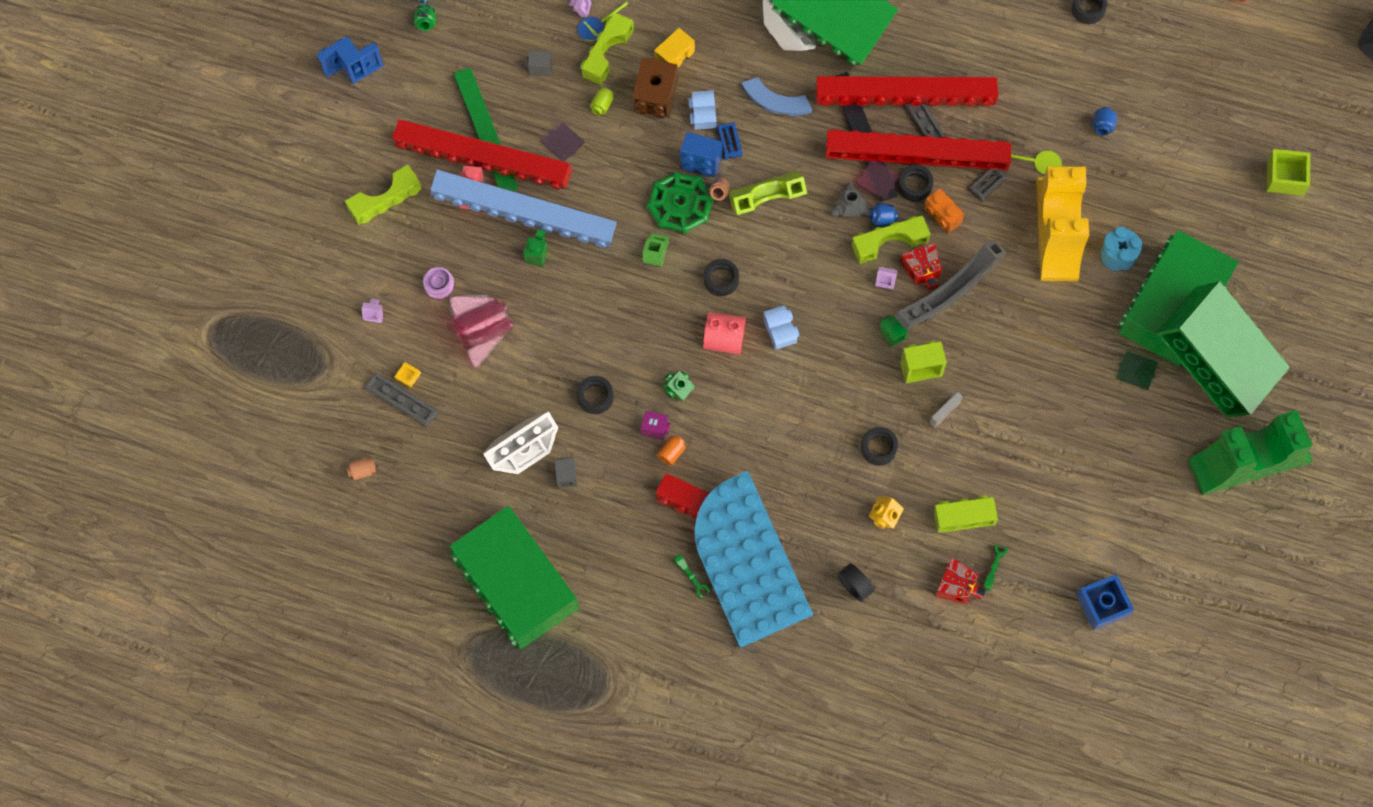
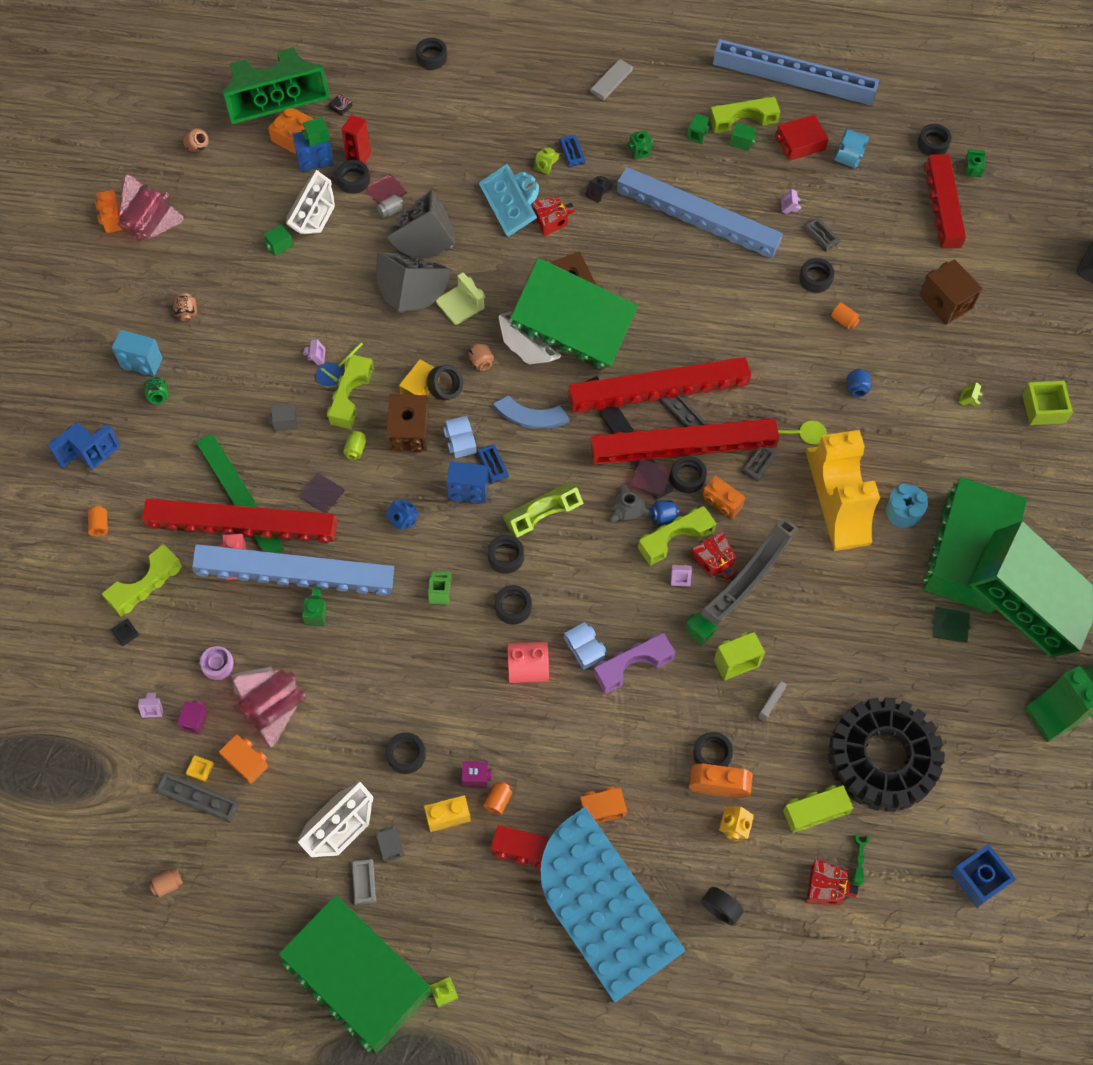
camera: 15 degrees left, 5 degrees down
green plate [646,171,715,234] -> none
brick [661,371,695,401] -> none
green piece [674,554,710,599] -> none
nougat brick [709,178,730,201] -> none
none -> orange brick [87,506,108,537]
none -> black tile [111,618,139,646]
none -> magenta brick [177,700,208,734]
none -> orange brick [219,735,268,785]
none -> light grey tile [352,859,376,905]
none -> blue brick [385,498,420,530]
none -> yellow brick [424,795,471,832]
none -> black tyre [427,364,464,400]
none -> lime tile [430,977,458,1007]
none -> nougat head [467,344,494,371]
none -> black tyre [488,535,524,574]
none -> orange brick [580,786,627,824]
none -> medium lavender arch [593,633,676,694]
none -> orange brick [689,763,753,799]
none -> black tyre [828,697,945,812]
none -> orange brick [831,302,860,329]
none -> reddish brown brick [919,259,983,325]
none -> lime tile [959,382,983,406]

